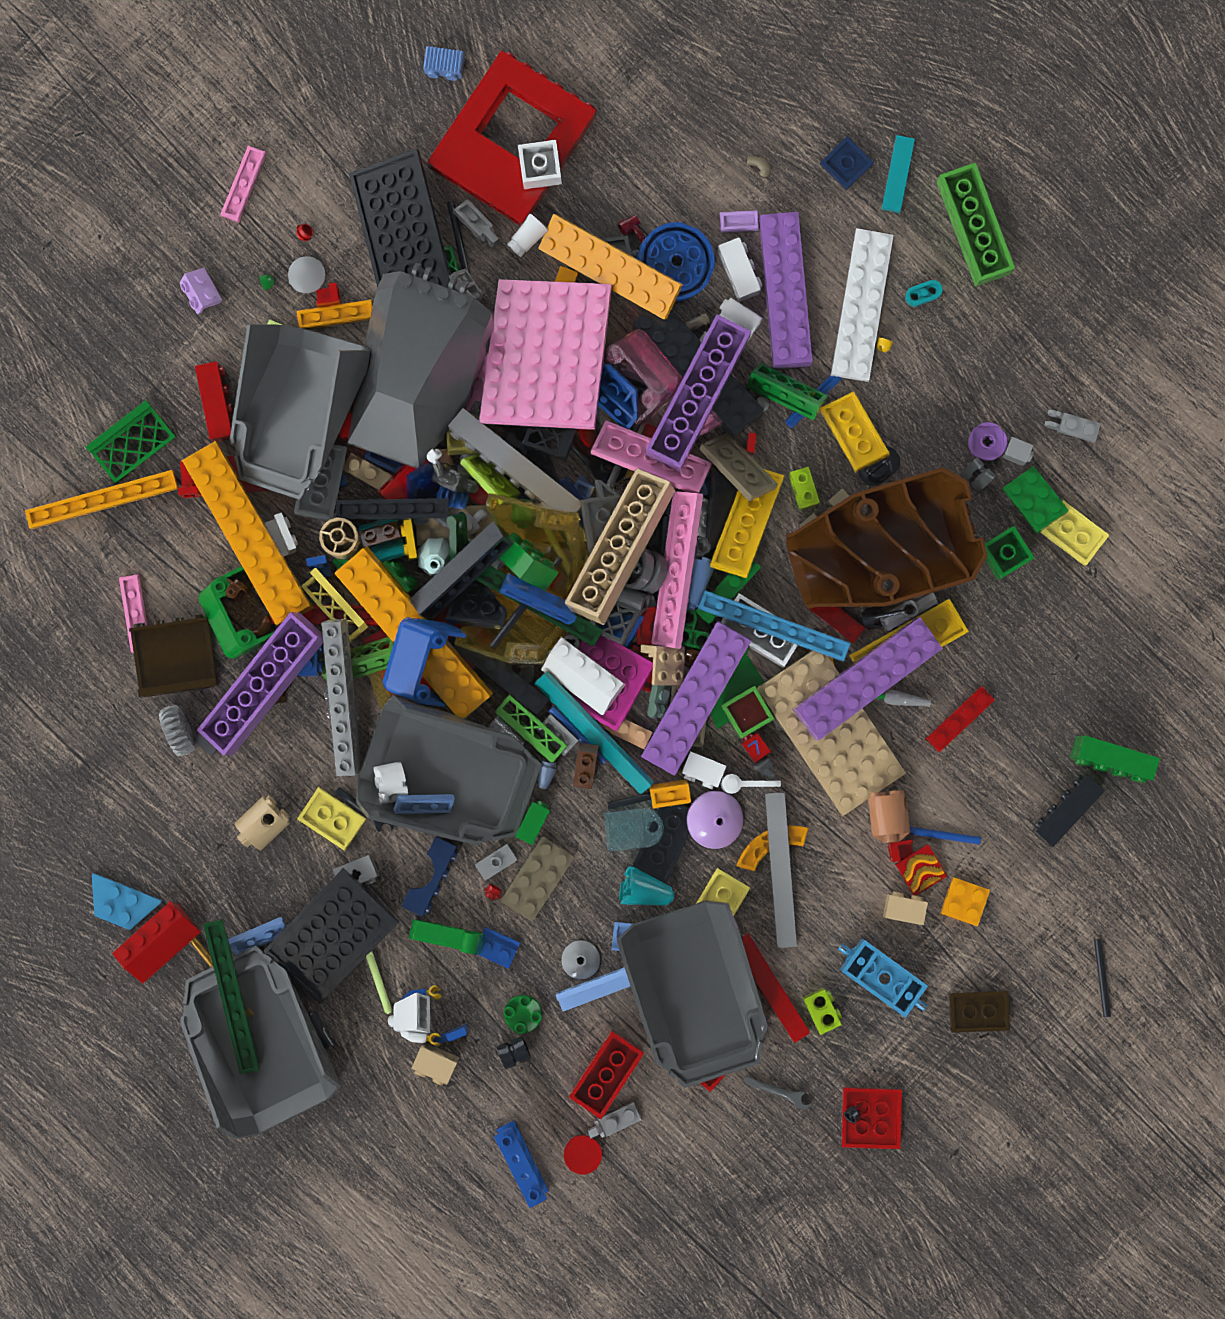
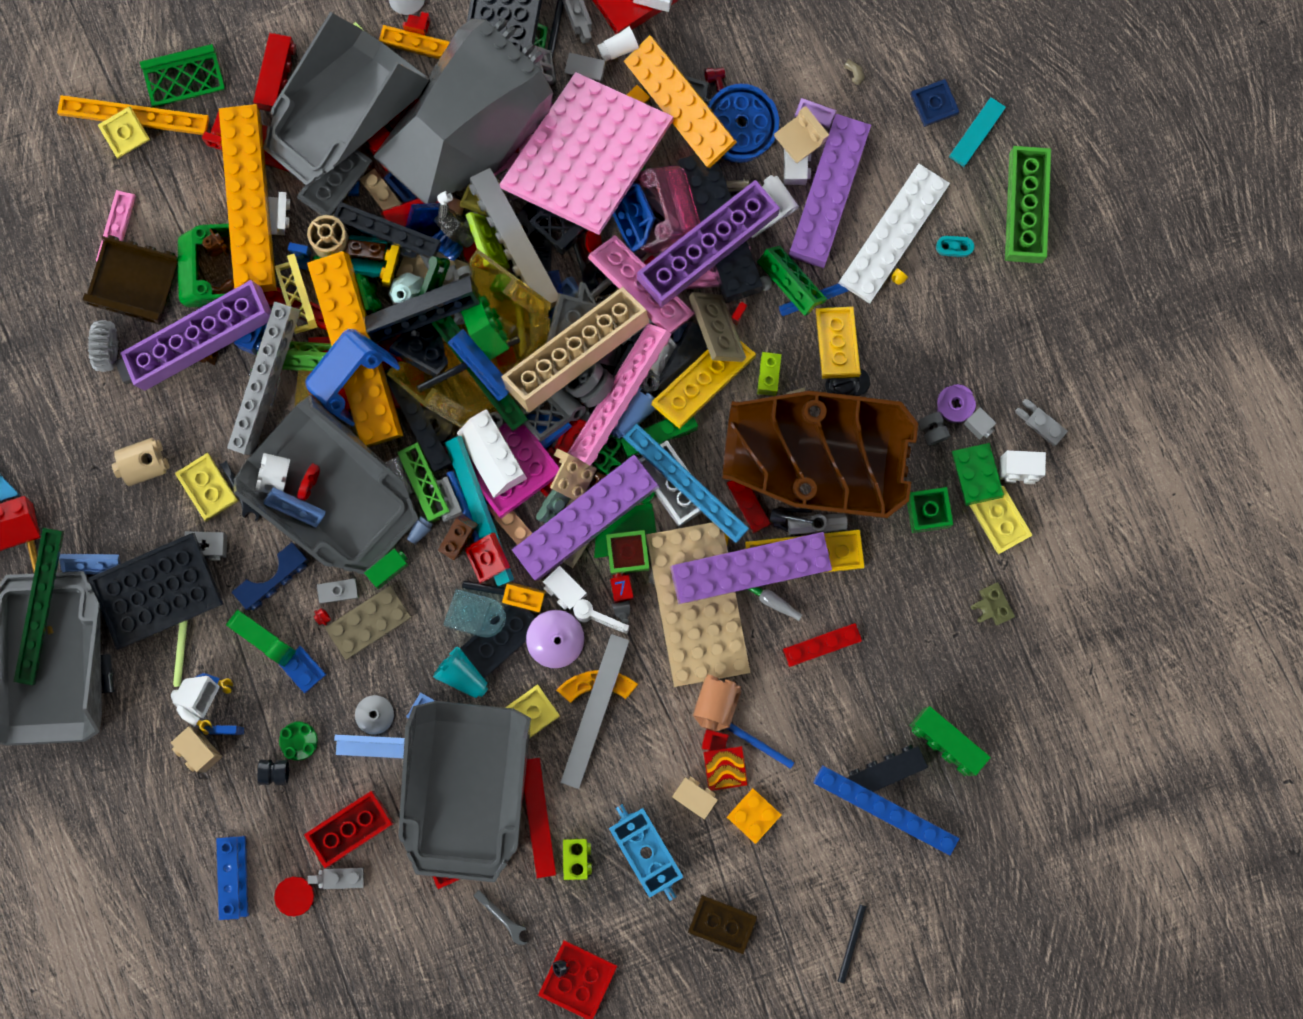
camera: 15 degrees right, 5 degrees down
none -> light yellow tile [98,106,150,158]
none -> red tile [297,463,320,501]
none -> red tile [465,532,510,583]
none -> light grey hinge [565,53,606,82]
none -> tan bracket [774,106,829,163]
none -> blue plate [813,765,959,856]
none -> olive plate [971,582,1015,626]
none -> white brick [999,450,1046,484]

